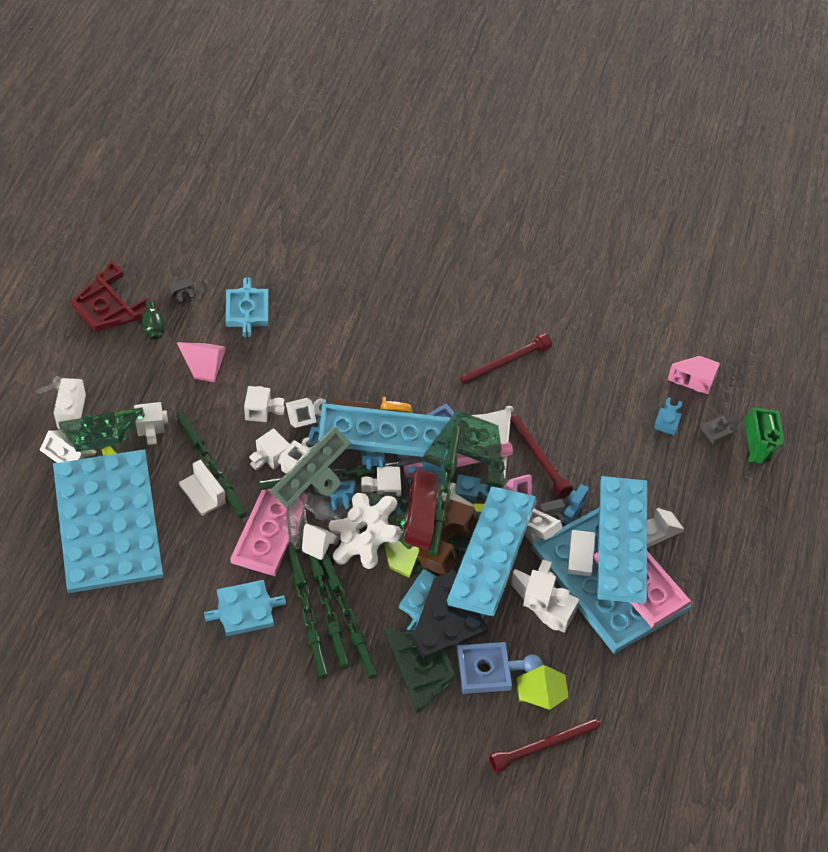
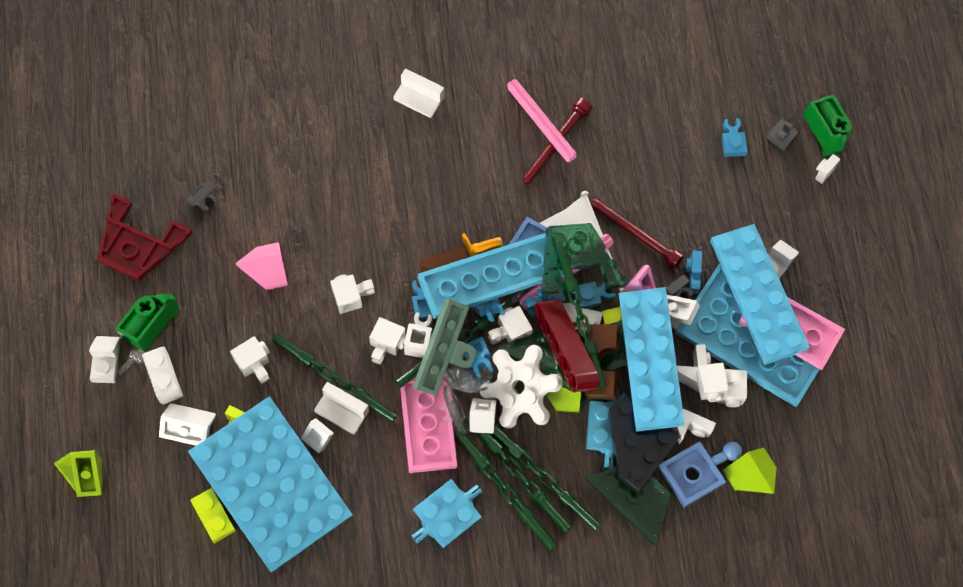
camera: 25 degrees left, 15 degrees up
clear green wing [59,407,145,452] -> none
dark green plant [143,300,165,340] -> none
medium azure plate [226,277,268,337] -> none
white brick [286,398,326,428] -> none
dark red piece [489,719,601,773] -> none
white tile [567,530,595,577] -> none
bright pink slope [668,356,720,394] -> none
none -> white slope [89,336,121,383]
none -> green piece [115,293,179,352]
none -> neon yellow plate [190,488,235,543]
none -> white plate [301,418,334,453]
none -> white panel [394,69,444,118]
none -> bright pink axle [507,79,577,162]
none -> white slope [672,409,716,444]
none -> white plate [815,154,840,184]

